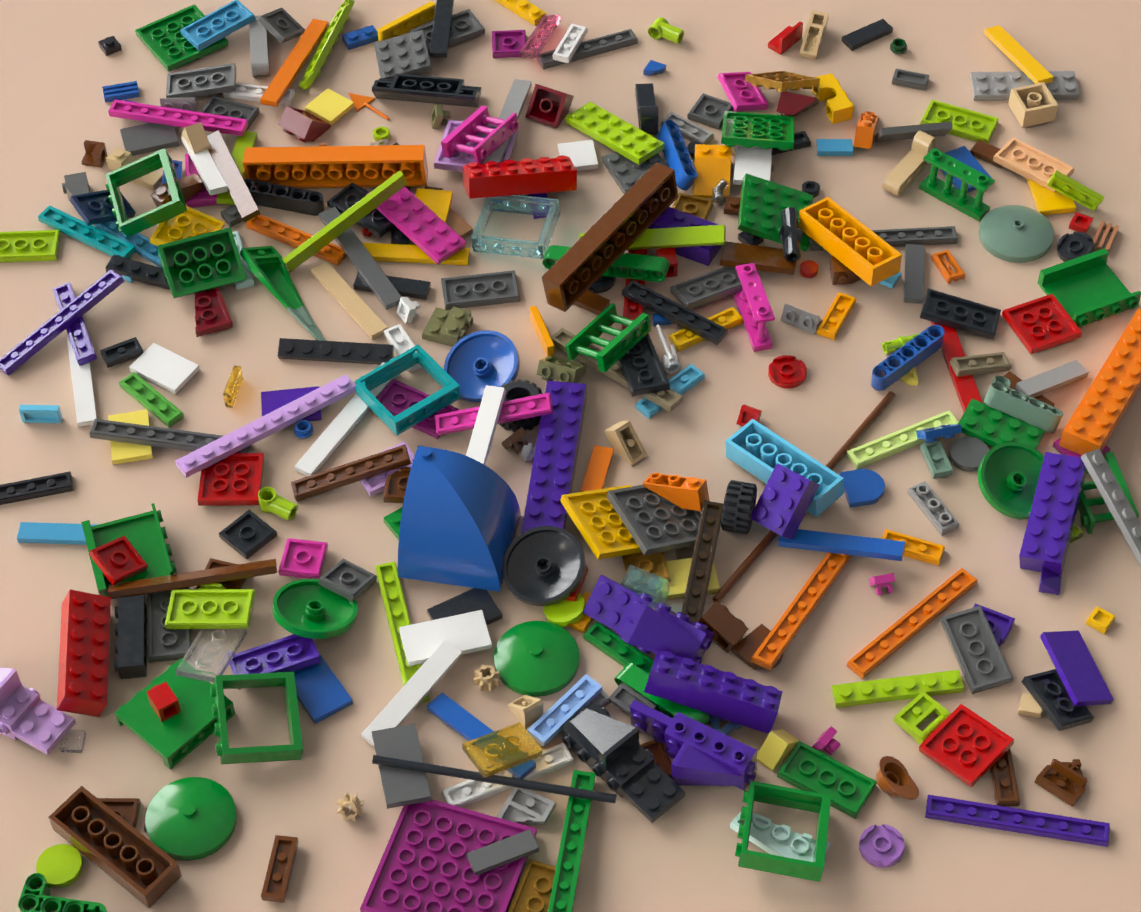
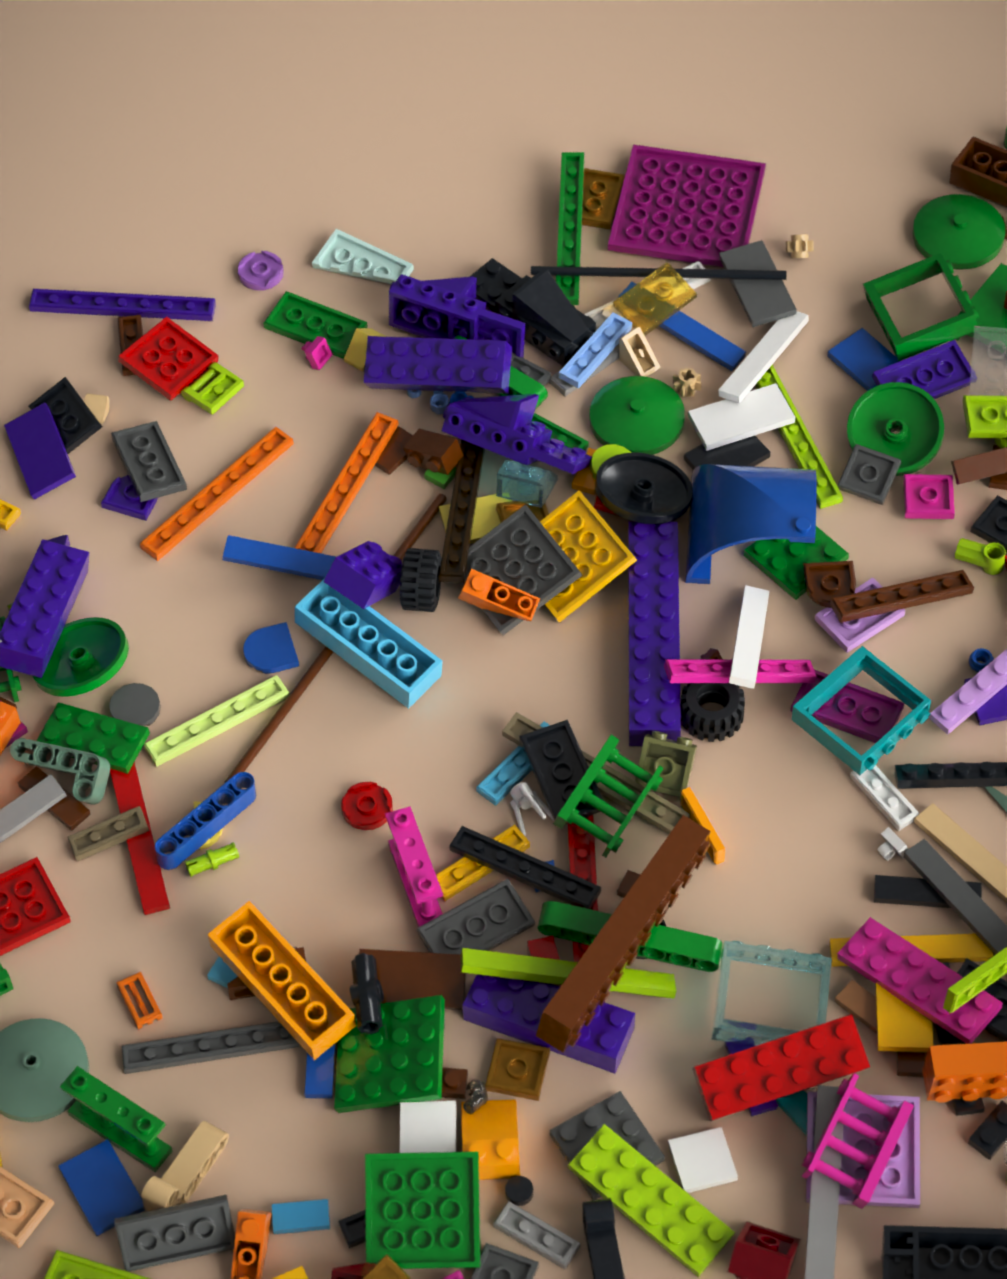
camera: 175 degrees right, 5 degrees up
reddish brown plate [261,835,299,903] -> none
white tile [294,362,398,476] -> none
olive plate [422,307,473,347] -> none
olive tile [430,104,451,130] -> none
dark grey tile [441,270,520,310] -> none
blue dish [444,330,520,402] -> none
dark grey tile [466,829,539,876] -> none
light grey wing [497,787,556,825] -> none
light grey plate [520,442,536,462] -> none
orange tile [580,445,614,492] -> none
tan slope [604,421,648,465] -> none
blue beam [657,120,698,191] -> none
green window [735,781,831,882] -> none
red tile [736,404,762,426] -> none
light grey hinge [780,303,822,334] -> none
red tile [799,260,819,278] -> none
black tile [801,181,820,198] -> none
light orange tile [817,292,856,340] -> none
lime plate [831,670,964,708] -> none
dark pink tile [869,573,895,596] -> none
dark orange piece [876,756,919,800] -> none
light orange tile [882,529,945,566] -> none
dark grey tile [903,244,925,304] -> none
light grey tile [908,481,959,536] -> none
blue plate [916,424,962,442] -> none
black tile [920,288,1001,340] -> none
sand green plate [920,440,953,479] -> none
reddish brown tile [970,140,1003,168] -> none
reddish brown slope [1034,759,1088,807] -> none

